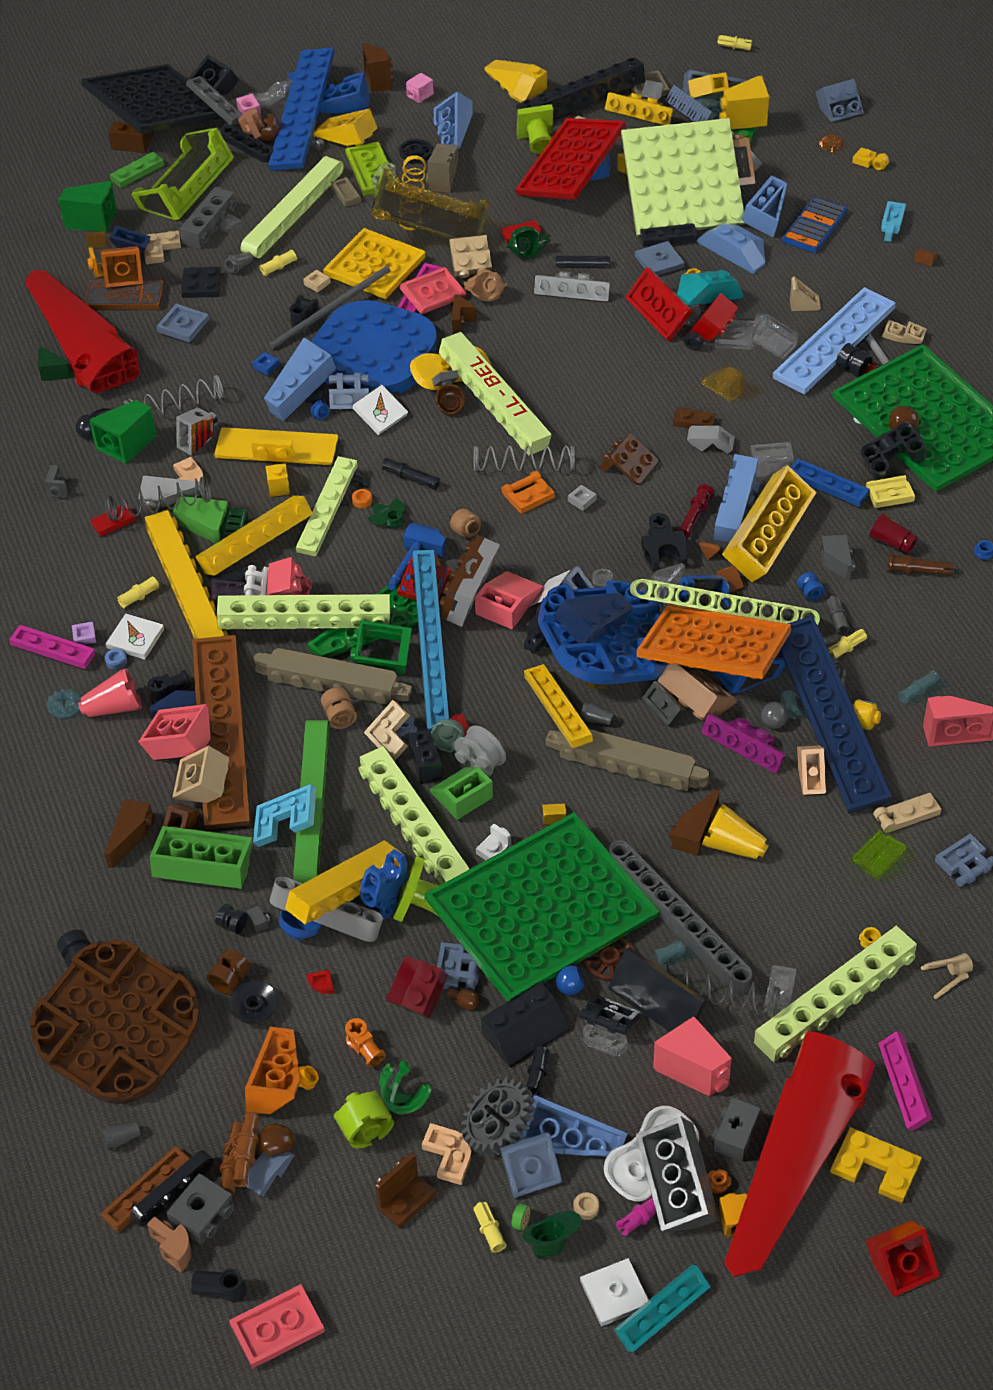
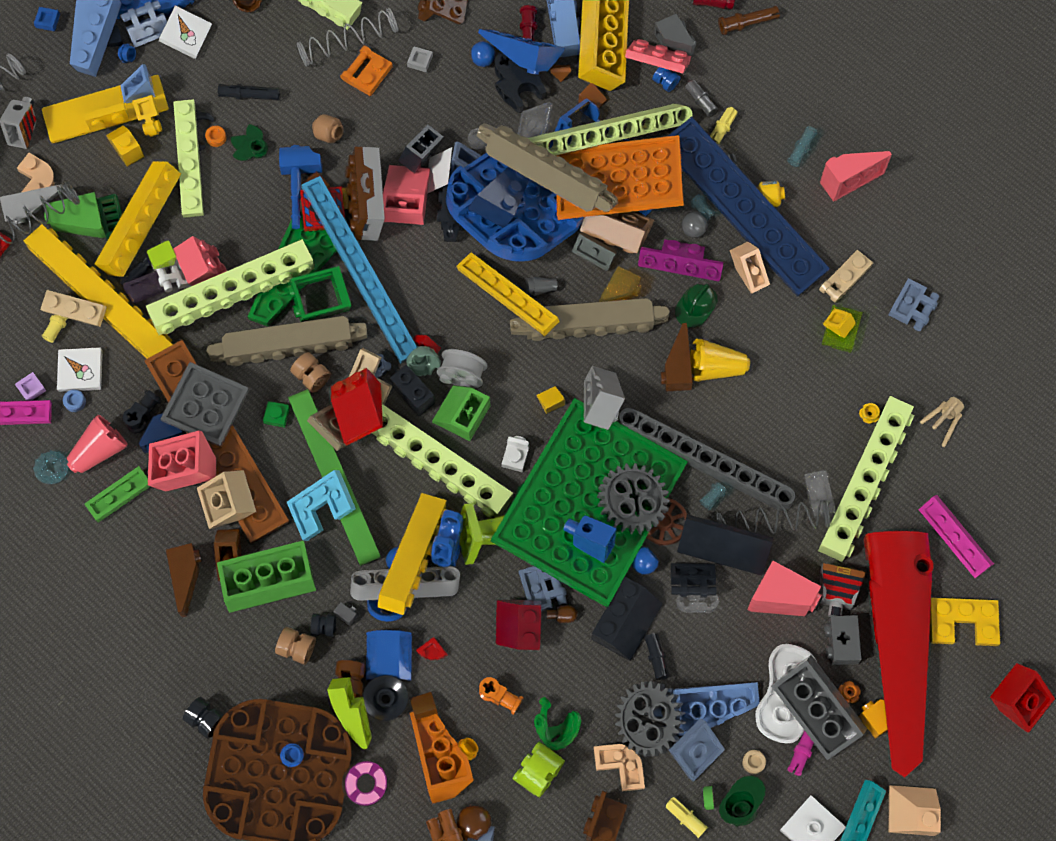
camera: 25 degrees left, 20 degrees up
none -> tan plate [40,290,107,327]
none -> bright green plate [85,466,151,523]
none -> medium blue slope [120,64,155,103]
none -> yellow plate [132,95,162,137]
none -> lime slope [147,241,176,270]
none -> dark grey plate [161,362,249,447]
none -> green plate [263,401,290,428]
none -> medium nougat wheel [275,627,316,665]
none -> blue plate [280,744,304,767]
none -> dark tan tile [307,404,346,451]
none -> lime slope [327,677,372,749]
none -> red slope [331,368,383,446]
none -> tile [342,760,388,807]
none -> blue slope [366,630,412,681]
none -> black brick [399,124,444,174]
none -> reddish brown tile [410,692,438,720]
none -> blue piece [471,41,496,67]
none -> dark tan hinge [477,123,618,212]
none -> blue wedge [478,29,565,74]
none -> blue torso [563,516,616,563]
none -> light grey wedge [584,366,625,430]
none -> dark grey gear [597,463,670,534]
none -> clear yellow slope [599,266,642,302]
none -> coral plate [625,39,691,73]
none -> dark green piece [675,283,718,328]
none -> torso [820,563,865,617]
none -> yellow slope [823,308,856,338]
none -> light nougat slope [888,785,941,836]

